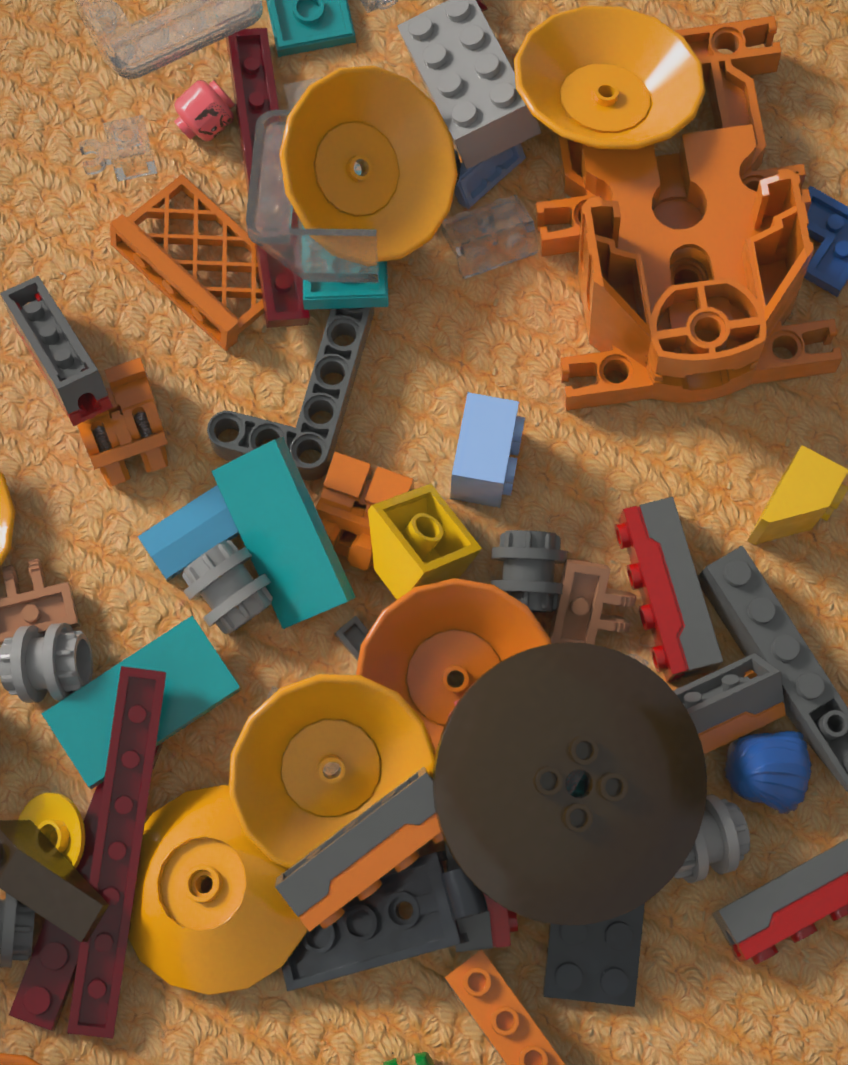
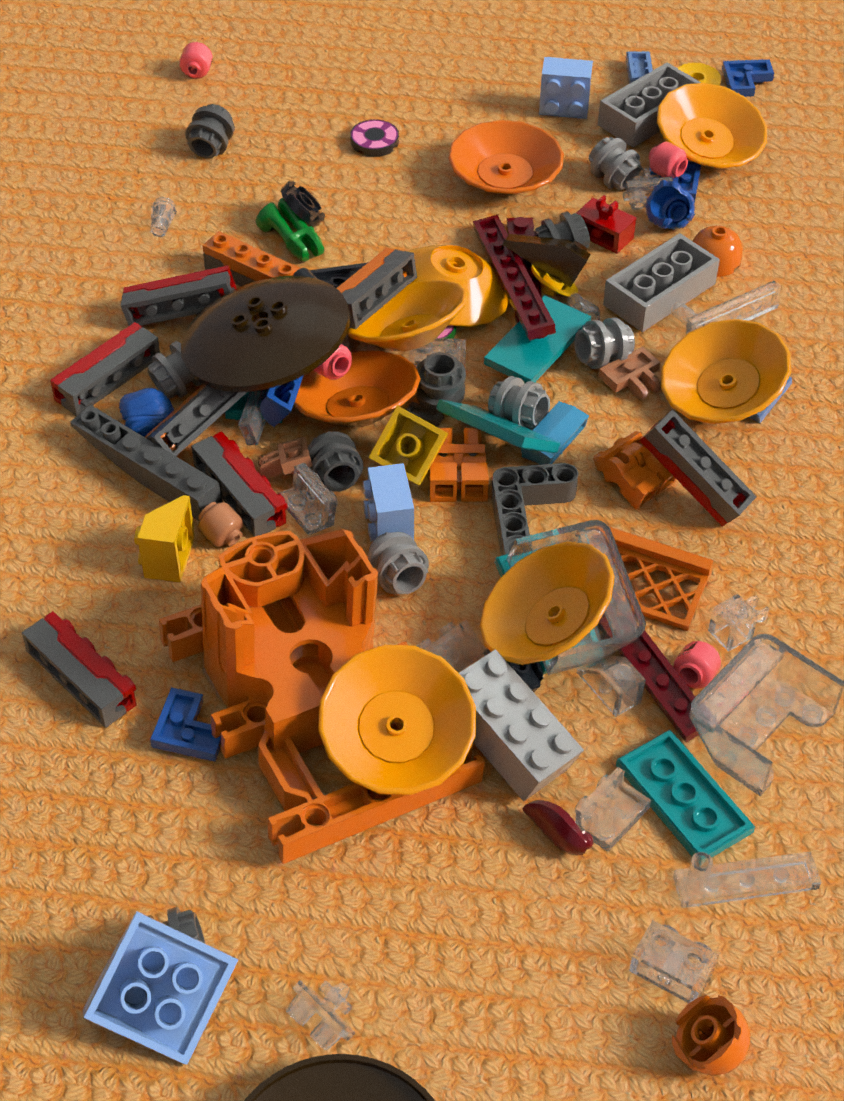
camera: 160 degrees right, 25 degrees down
none -> dark grey piece [120,265,237,326]
none -> nougat head [198,502,243,547]
none -> clear bracket [280,462,338,535]
none -> light grey piece [367,532,429,594]
none -> dark grey piece [415,352,466,411]
none -> clear cone [567,293,600,320]

